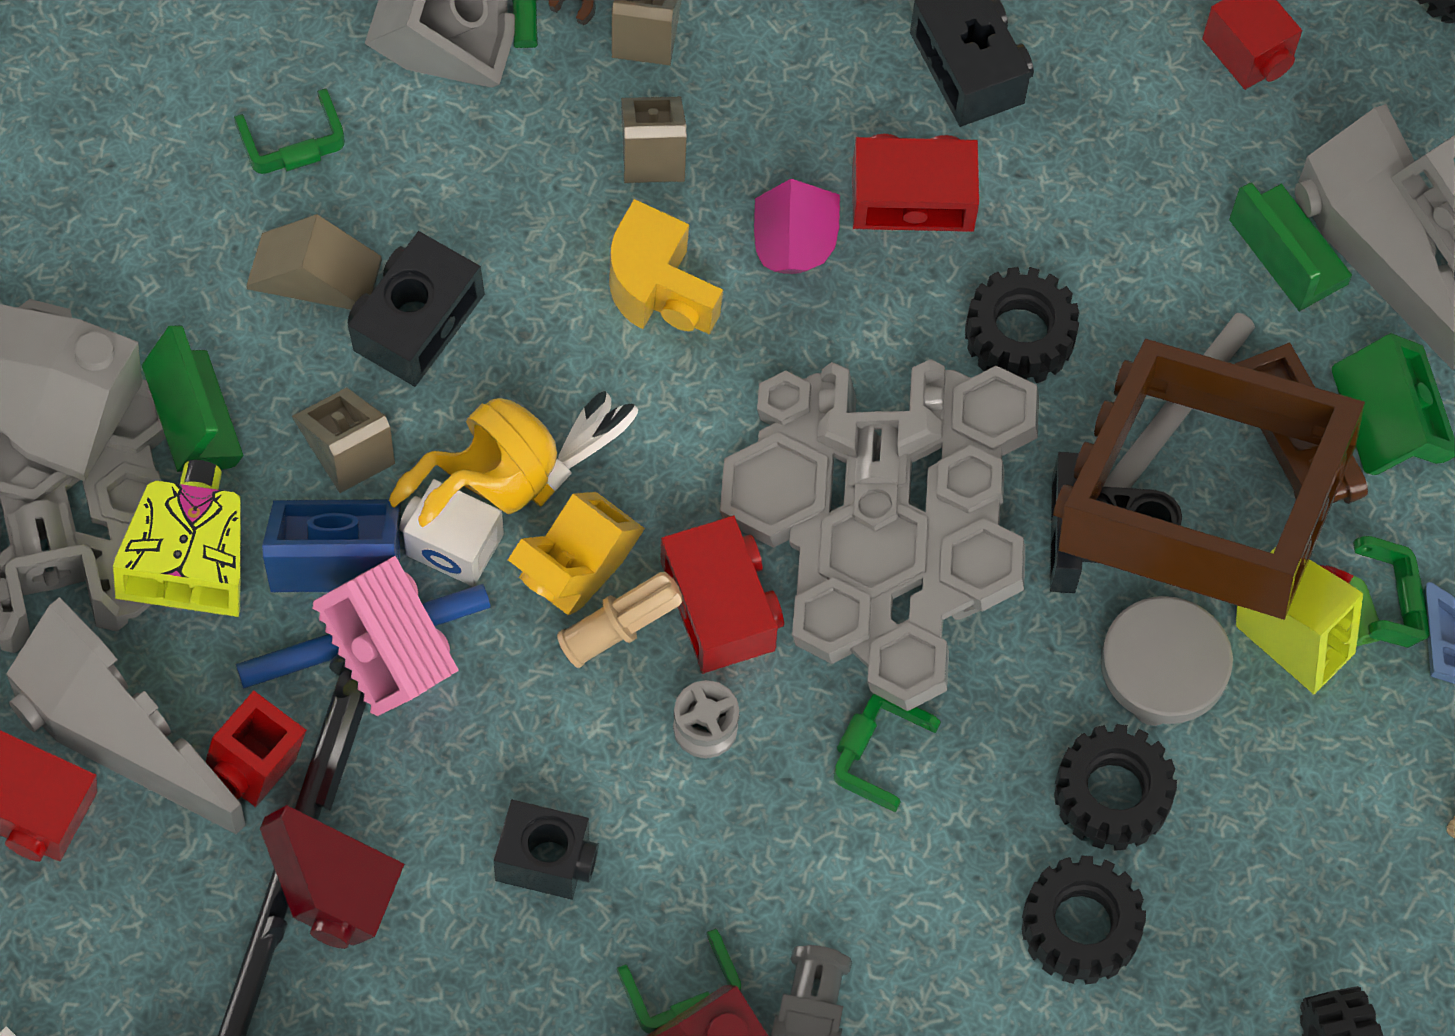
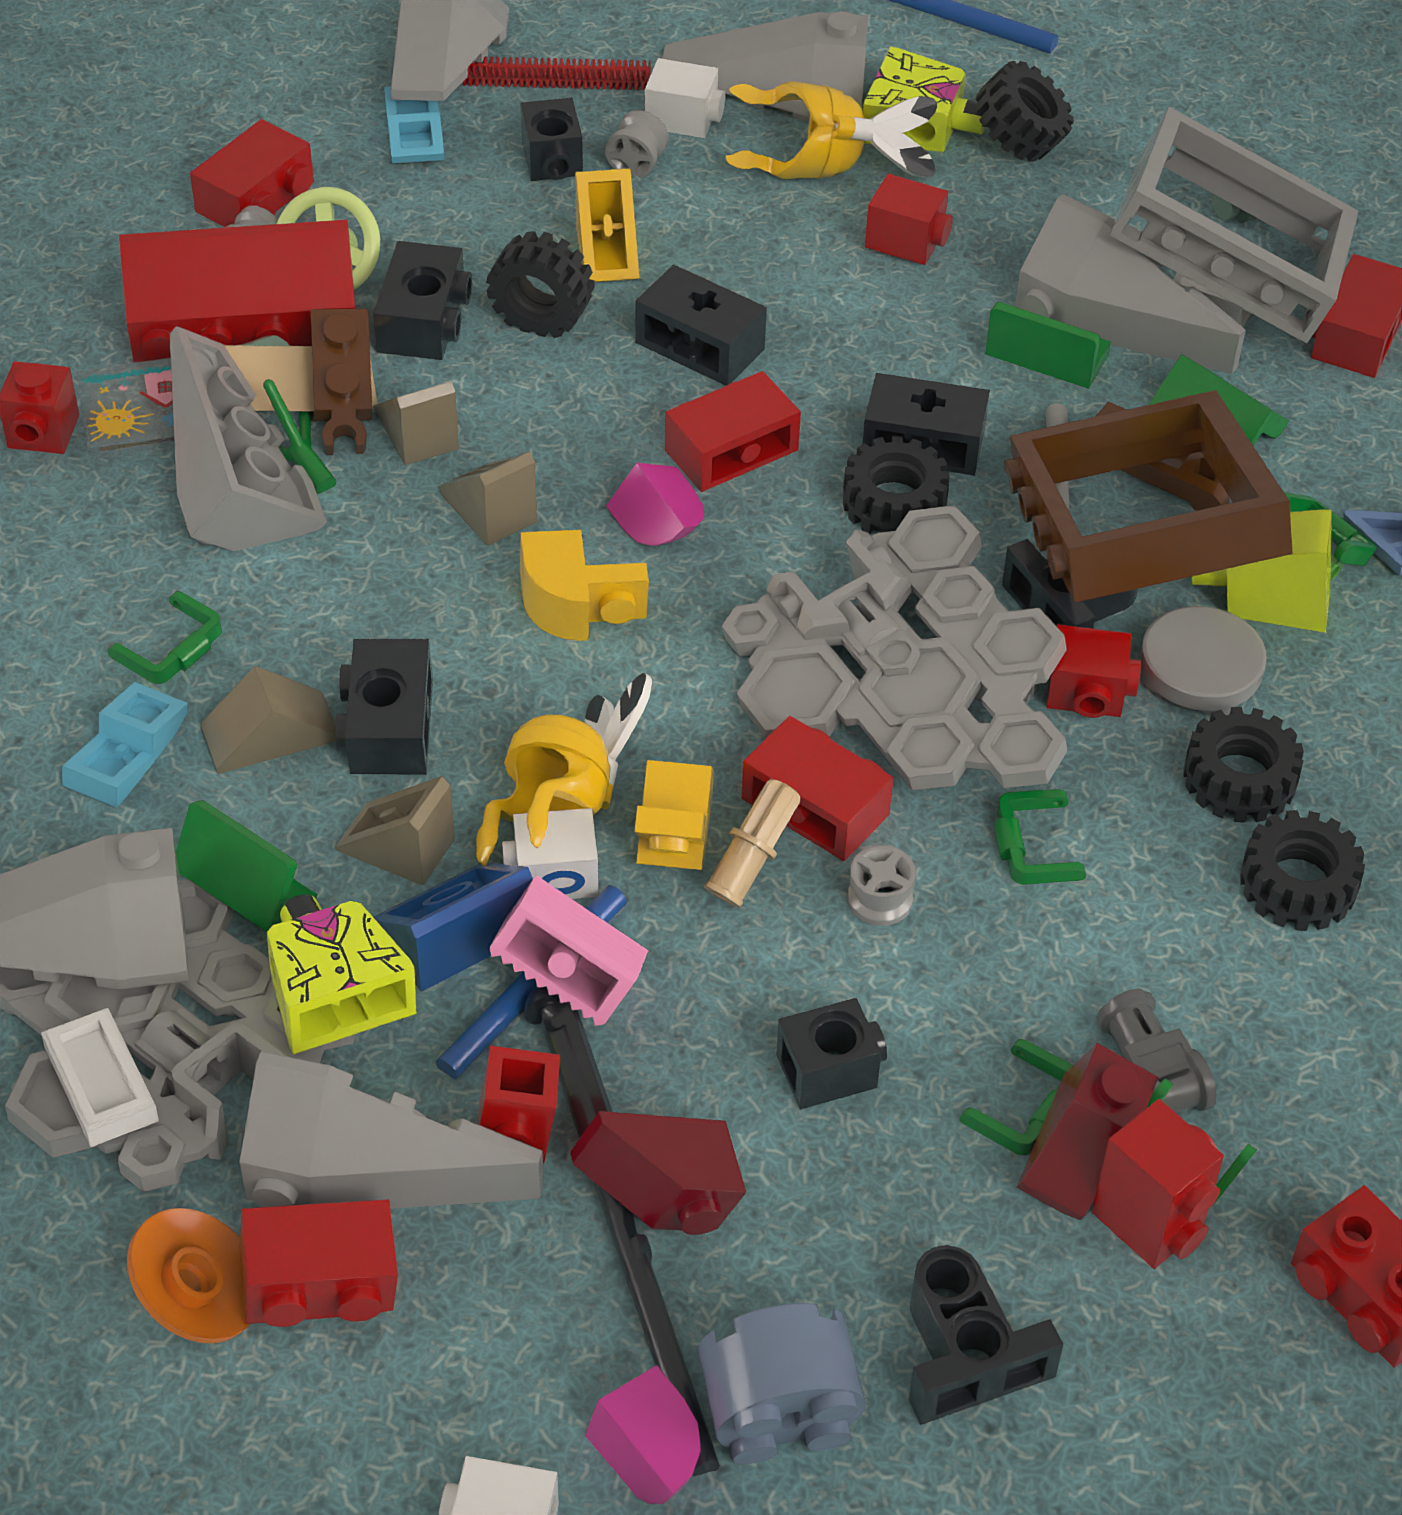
camera: 30 degrees left, 15 degrees down
none -> medium azure slope [62,682,188,808]
none -> black brick [862,373,990,476]
none -> red brick [1046,624,1141,718]

